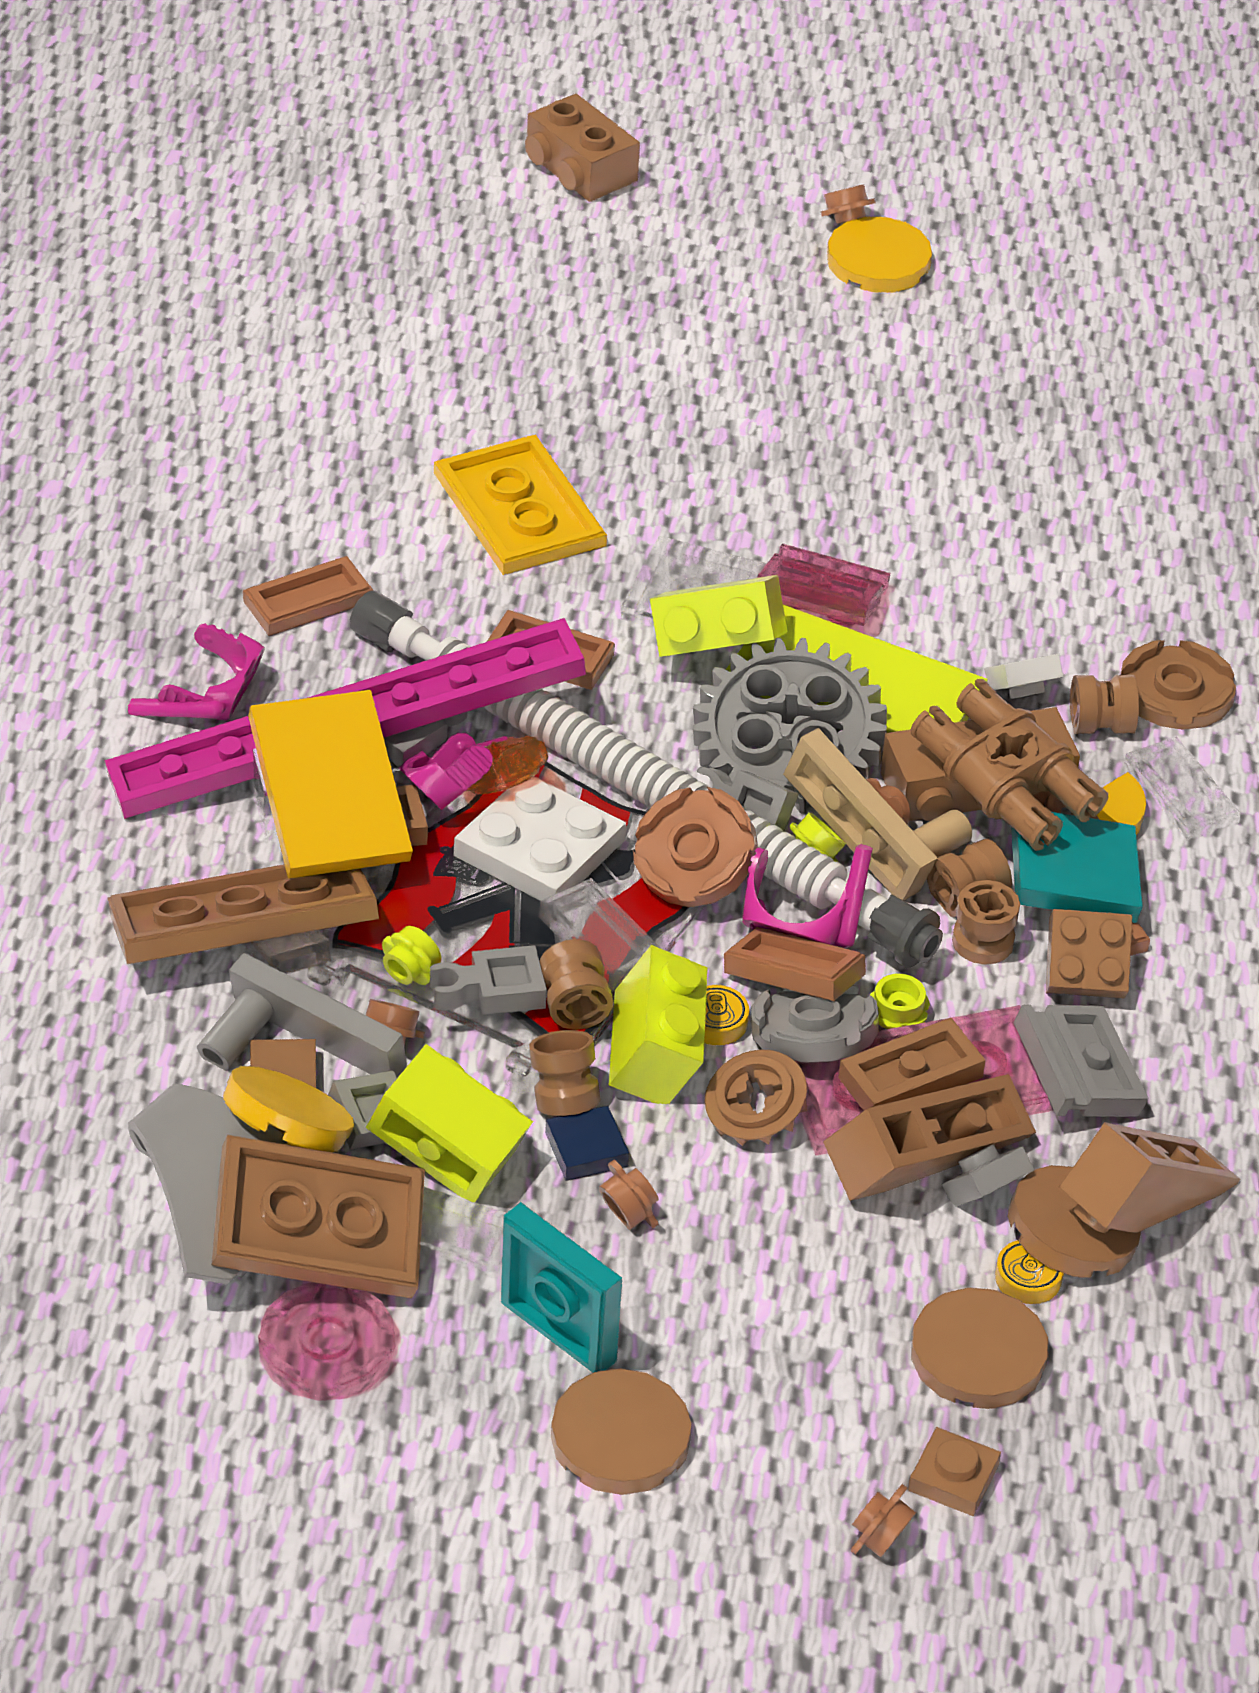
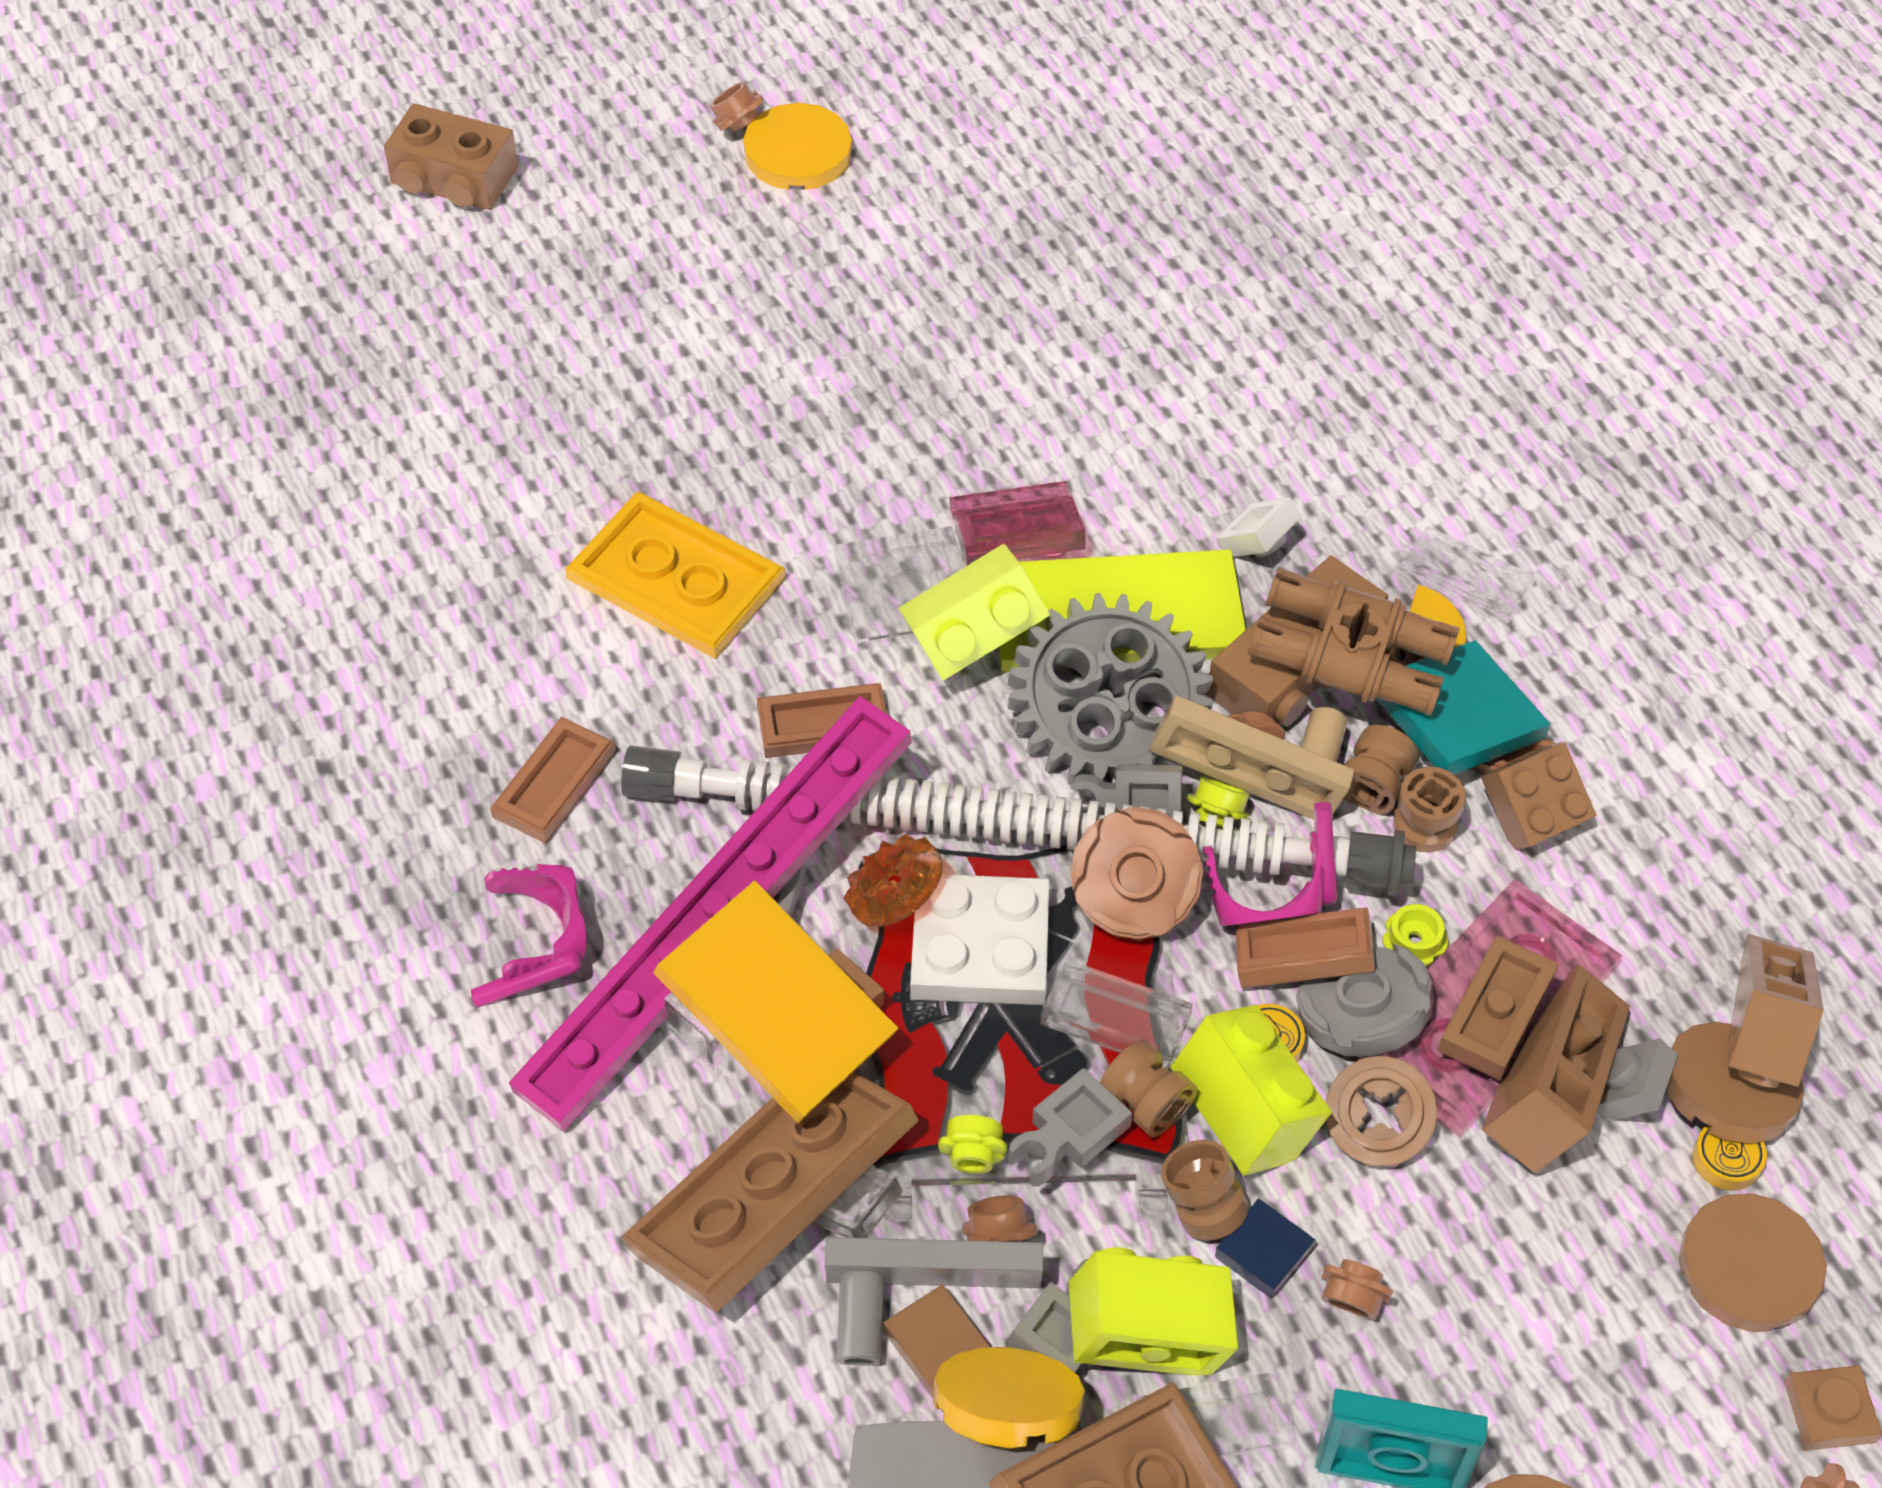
camera: 30 degrees left, 10 degrees up
dark pink helmet [398,733,511,810] -> none
light grey plate [1013,1005,1149,1117] -> none
medium nougat wheel [1070,675,1139,734] -> none
medium nougat tile [1121,640,1236,730] -> none

